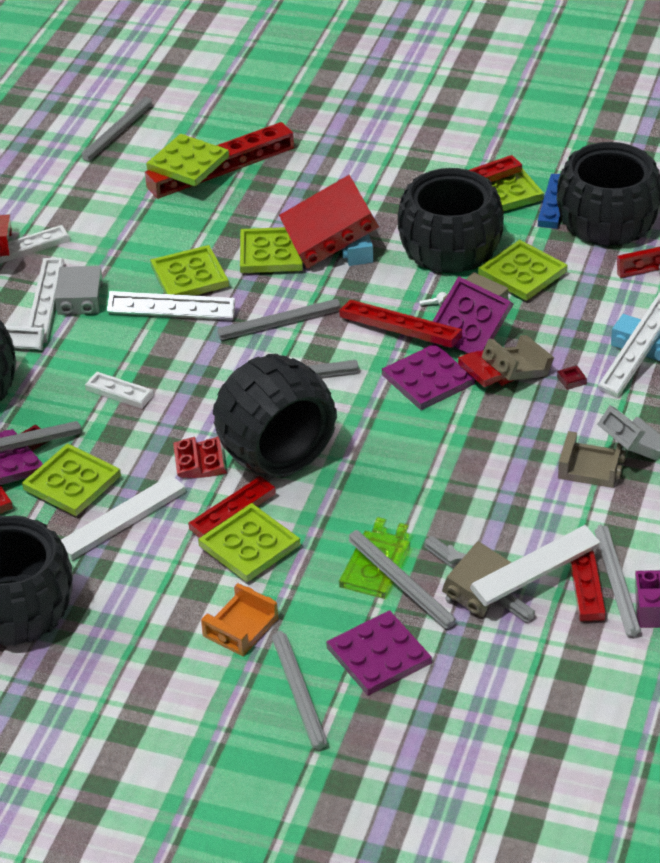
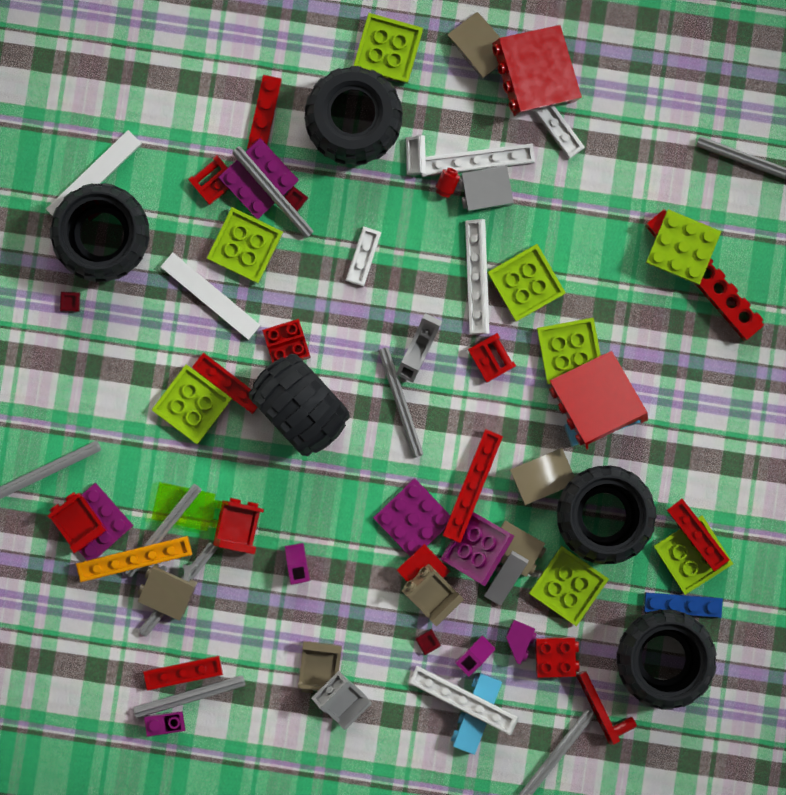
camera: 80 degrees right, 45 degrees up
orange panel [201,583,278,656] -> none
light grey axle [218,299,340,340] -> none
white hand [419,292,447,307] -> none
white tile [470,525,600,606] -> none
none -> red panel [47,492,108,553]
none -> dark red tile [60,292,81,312]
none -> light orange tile [76,536,193,582]
none -> red panel [213,498,264,554]
none -> magenta slope [285,543,311,585]
none -> light grey arch [396,313,442,383]
none -> red brick [436,168,460,198]
none -> magenta slope [455,635,495,677]
none -> red plate [468,333,516,383]
none -> light grey tile [484,551,529,606]
none -> magenta slope [506,619,537,665]
none -> dark tan slope [510,448,574,505]
none -> red brick [535,637,580,678]

